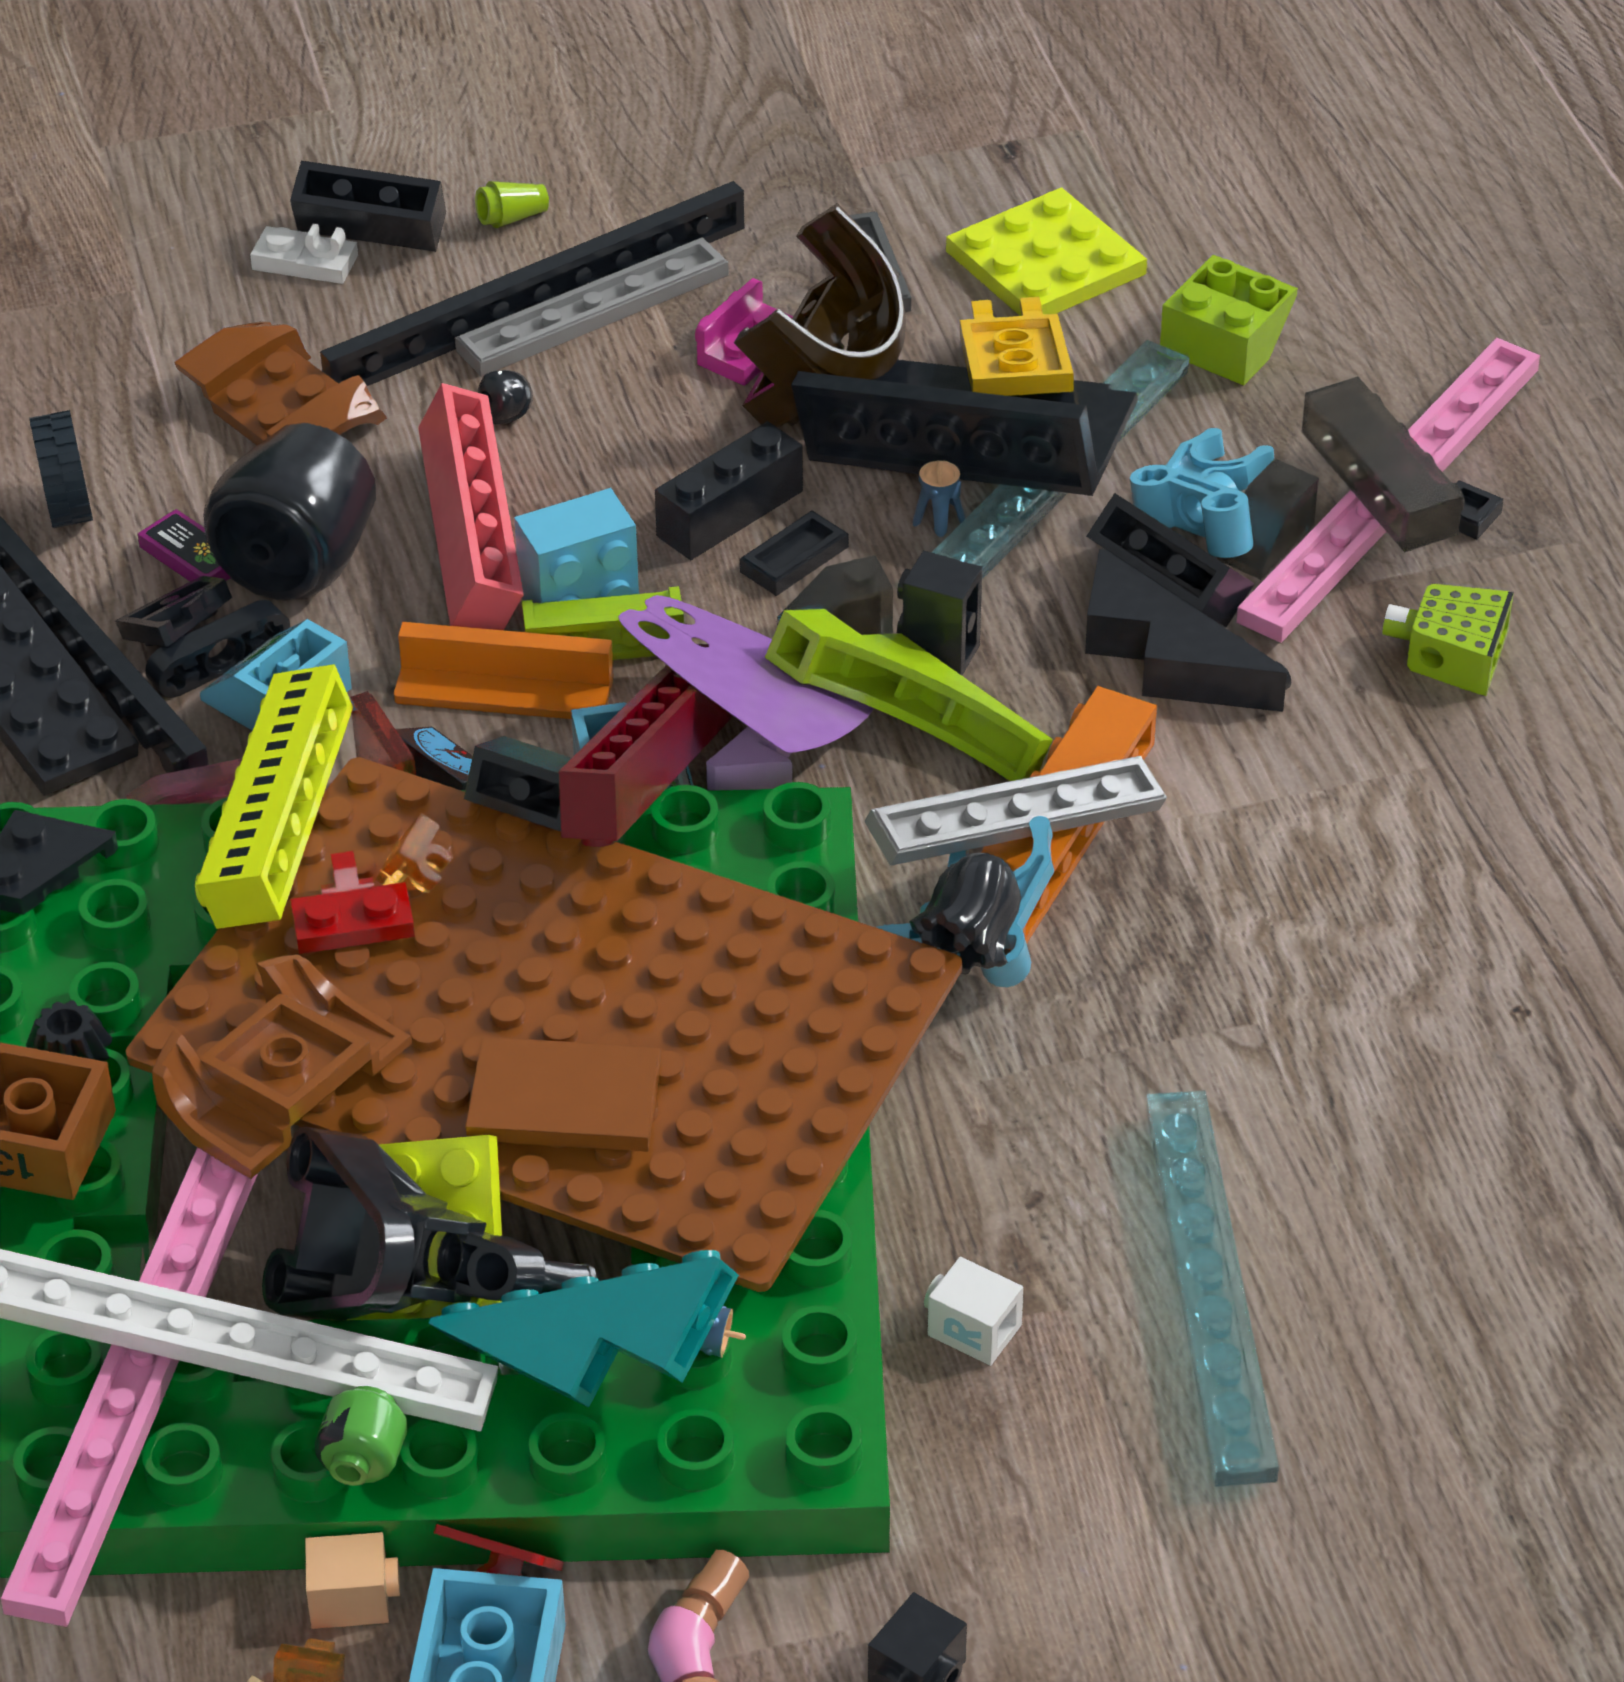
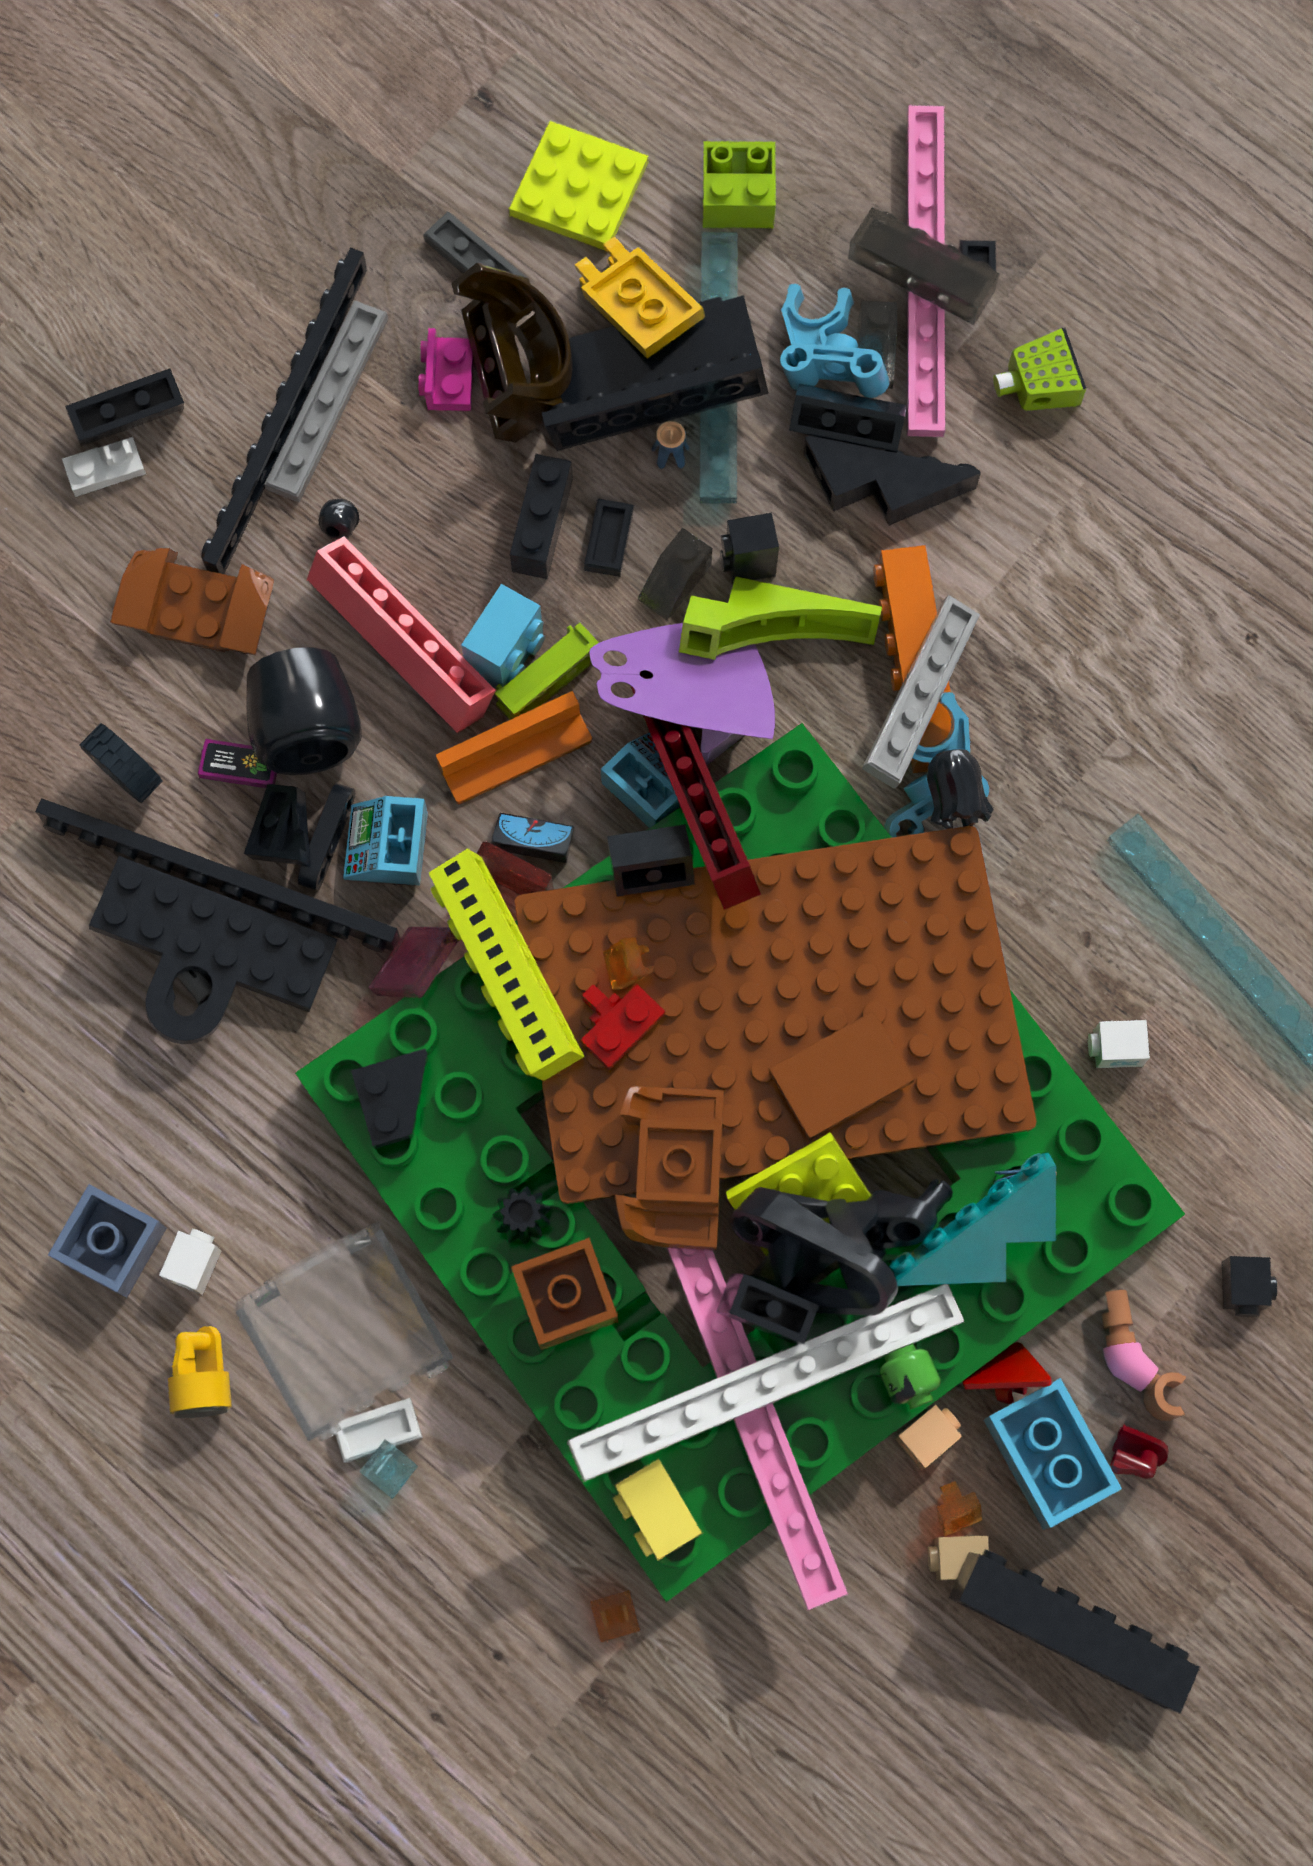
camera: 35 degrees left, 30 degrees up
lime cone [475,181,549,228] -> none
none -> black brick [716,1273,819,1345]

